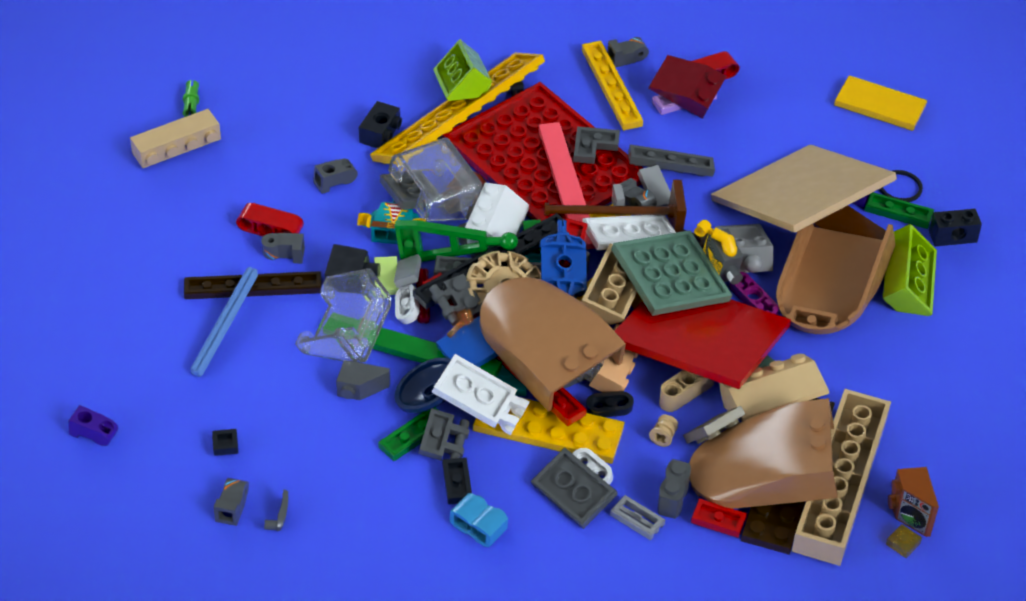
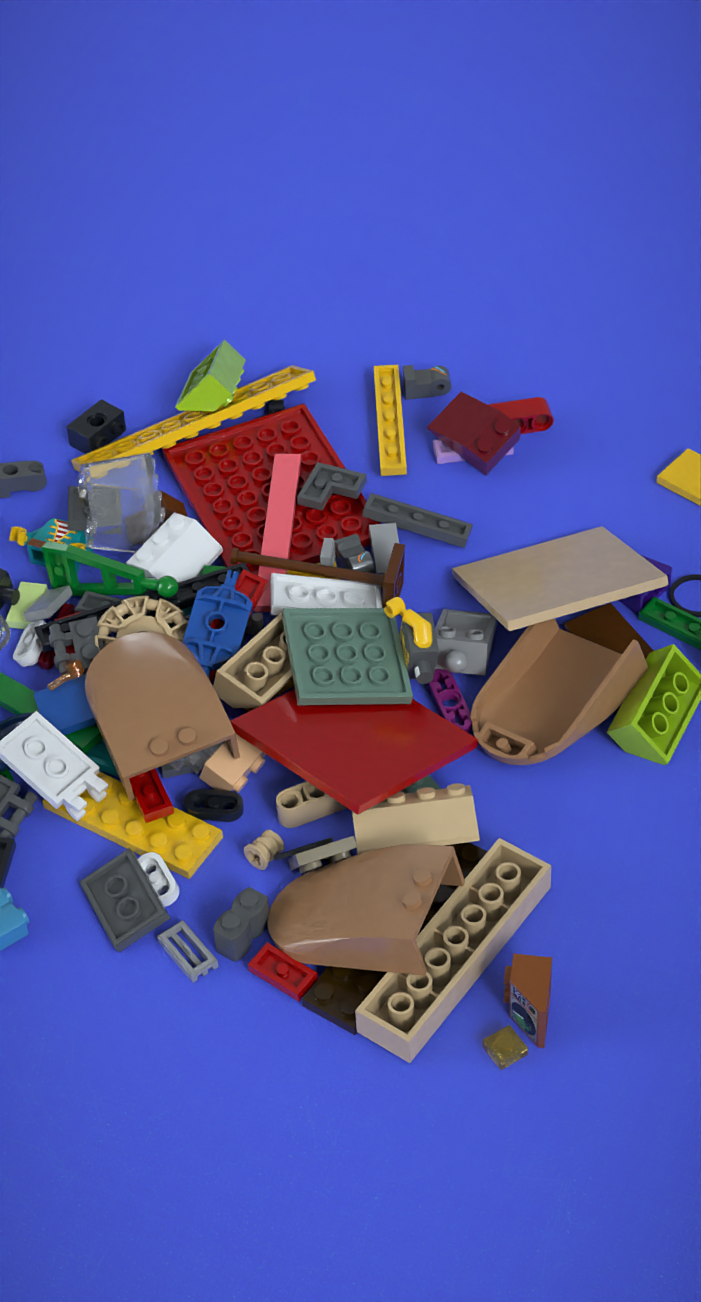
camera: 20 degrees right, 0 degrees up
none -> black piece [273,837,333,860]

